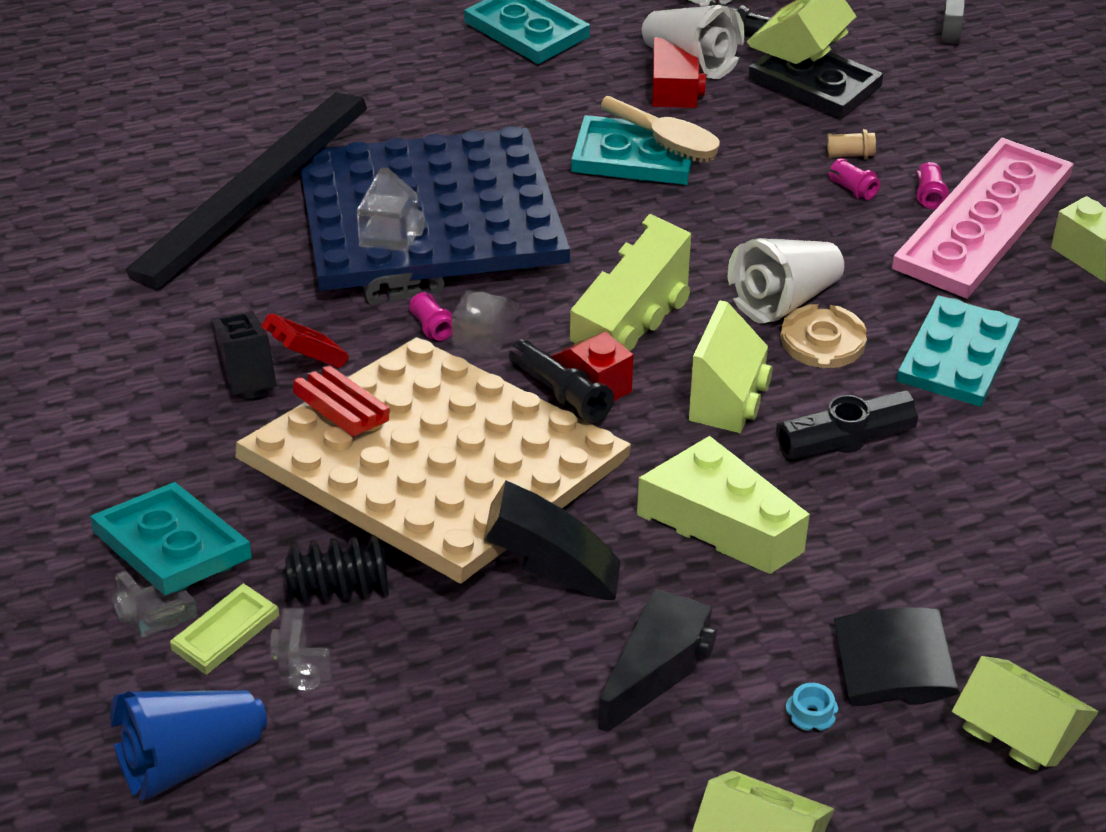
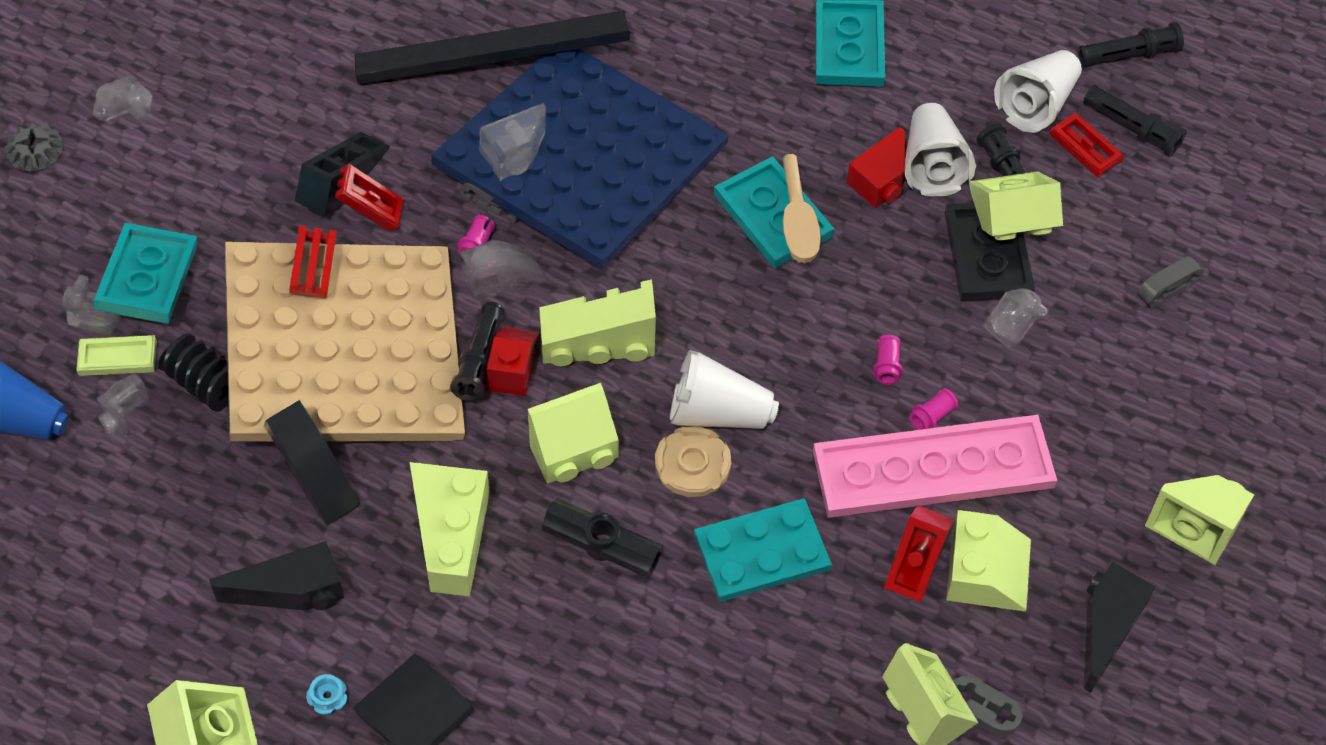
camera: 45 degrees right, 15 degrees up
tan pin [827,129,876,160] -> none
none -> red slope [884,505,955,602]
none -> clear bracket [983,288,1049,350]

